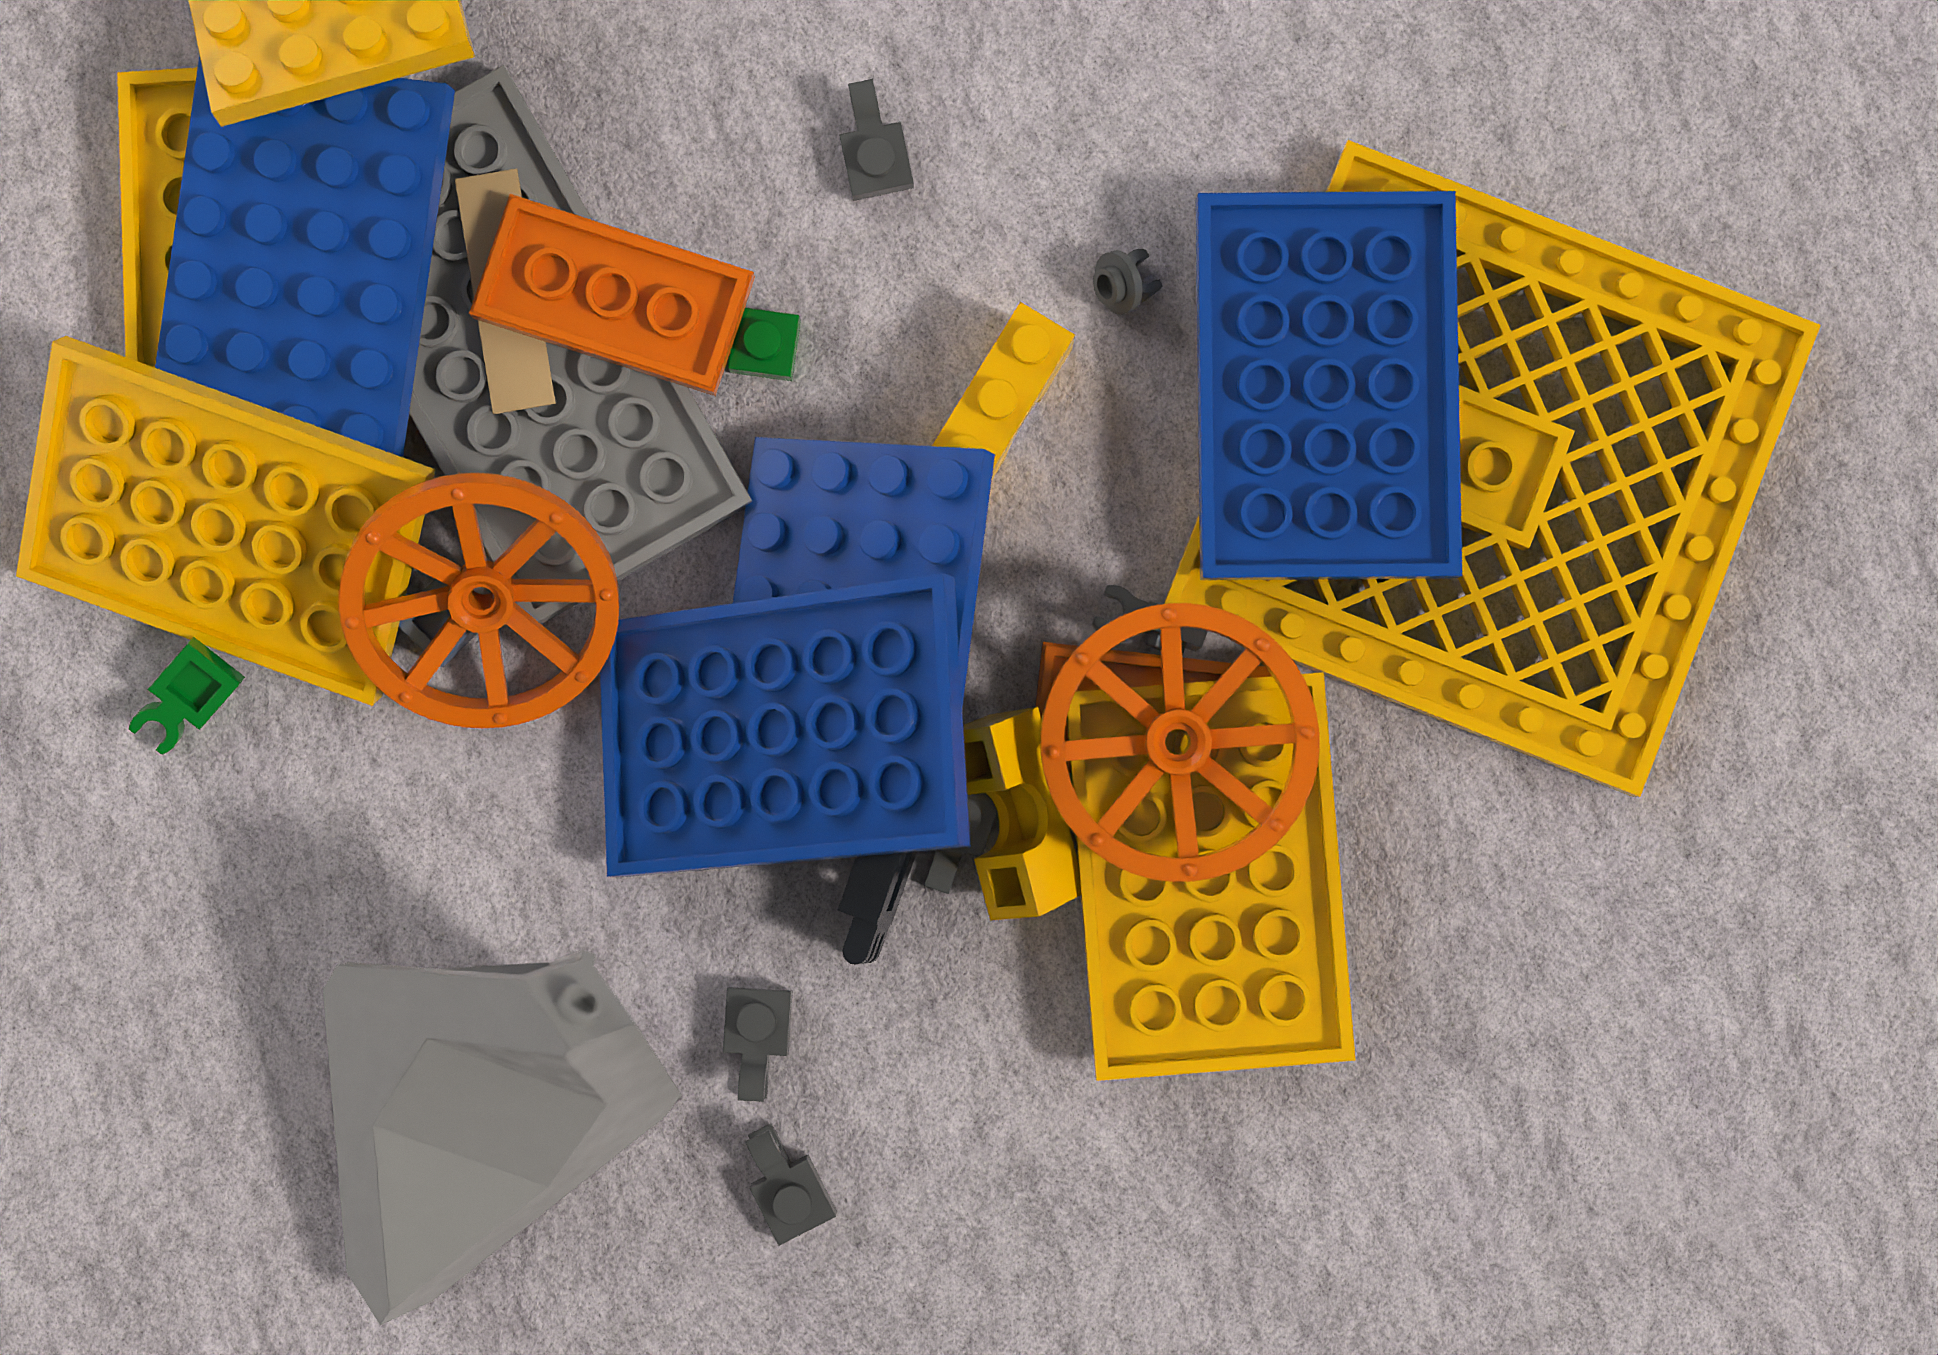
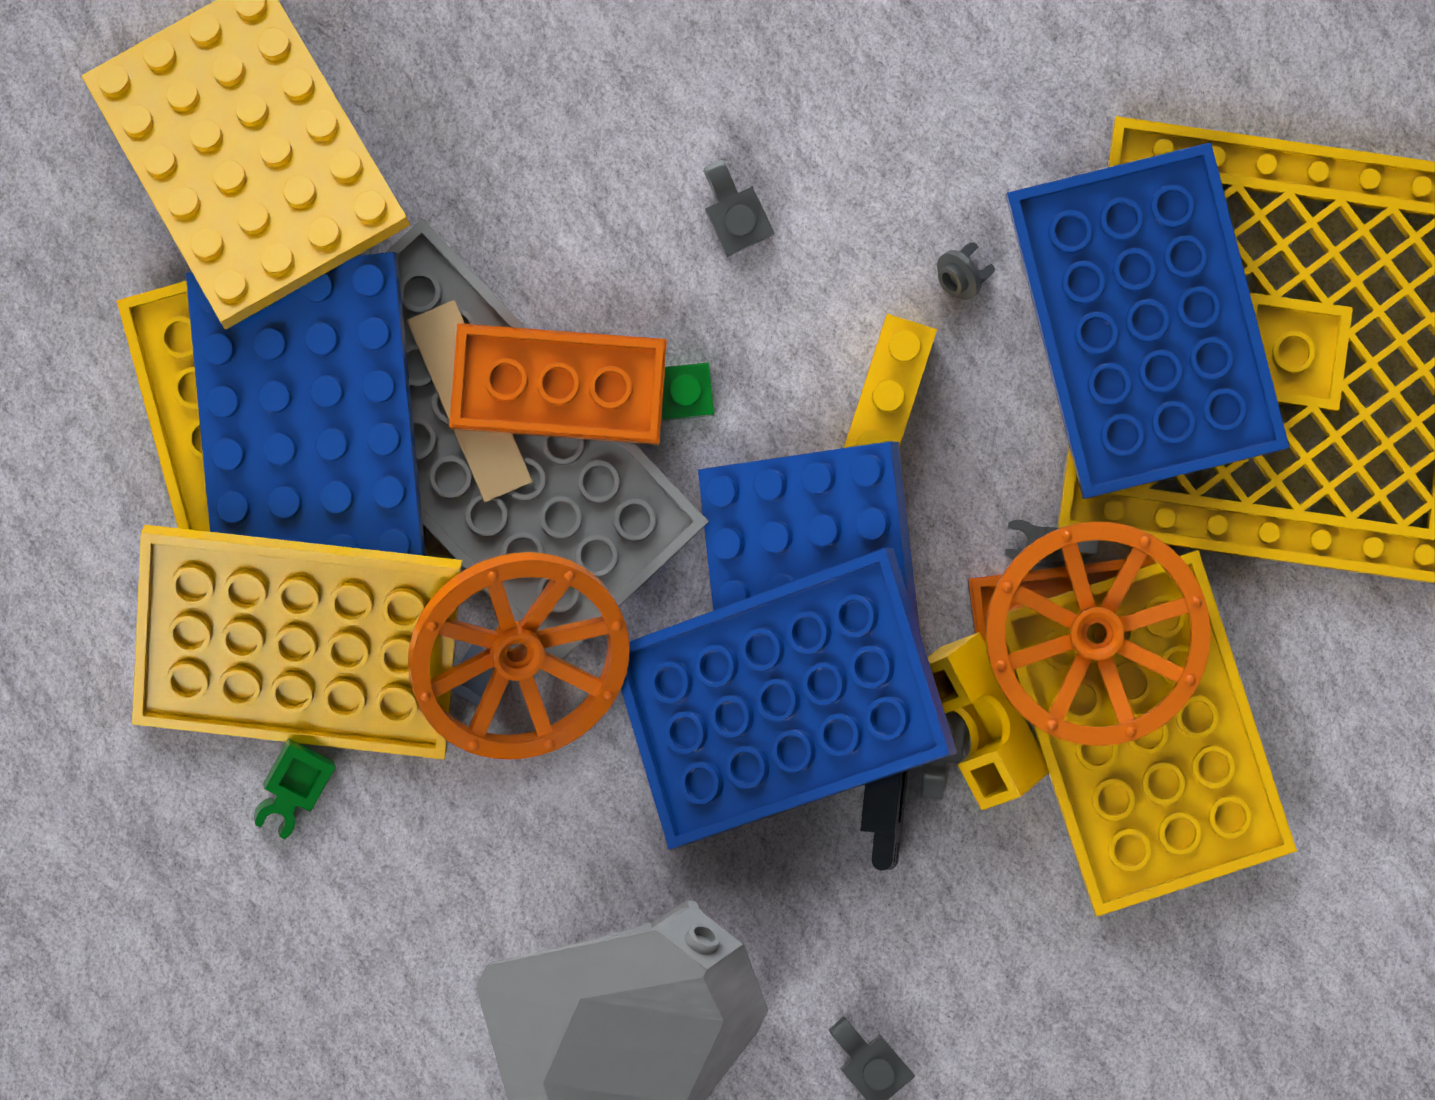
camera: 15 degrees left, 0 degrees up
dark grey plate [723,987,793,1102] -> none

